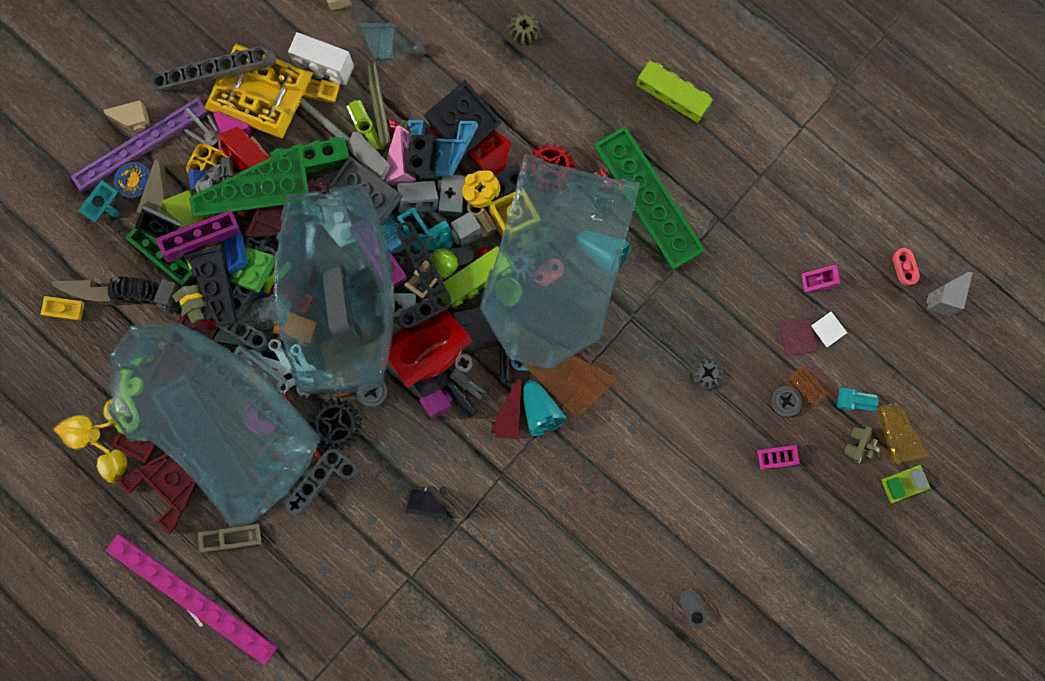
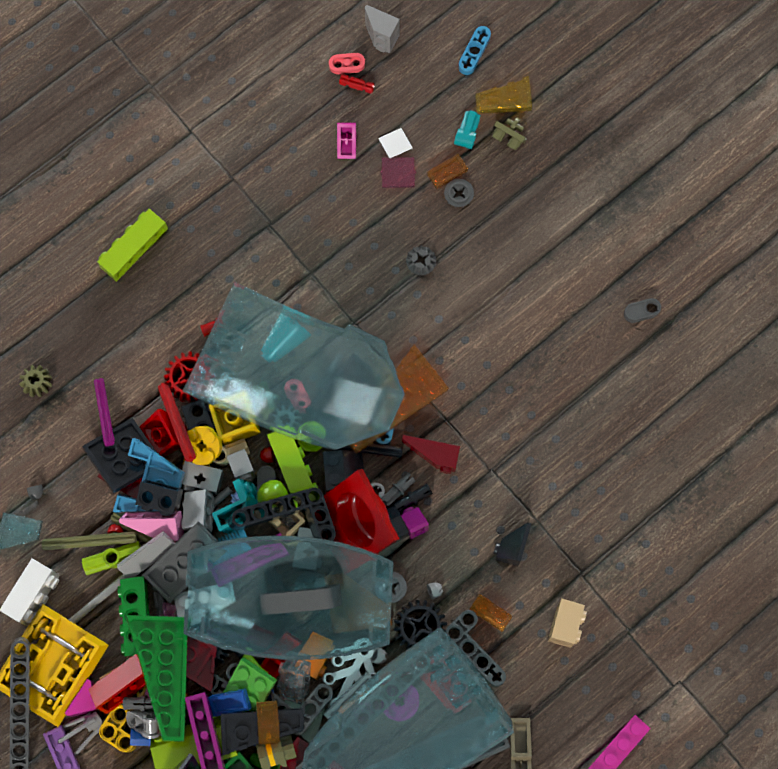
camera: 80 degrees left, 5 degrees down
yellow slope [303,79,340,103] -> none
teal cone [521,380,566,436] -> none
green plate [593,126,705,271] -> none
dark pink slope [757,445,800,470] -> none
piece [881,465,931,503] -> none
none -> magenta axle [94,378,115,447]
none -> red axle [158,382,196,462]
none -> clear orange slope [256,701,279,744]
none -> red axle [339,74,375,94]
none -> light grey hinge [427,582,443,599]
none -> dark azure beam [459,26,491,75]
none -> clear orange plate [469,594,513,632]
none -> tan brick [548,598,587,648]

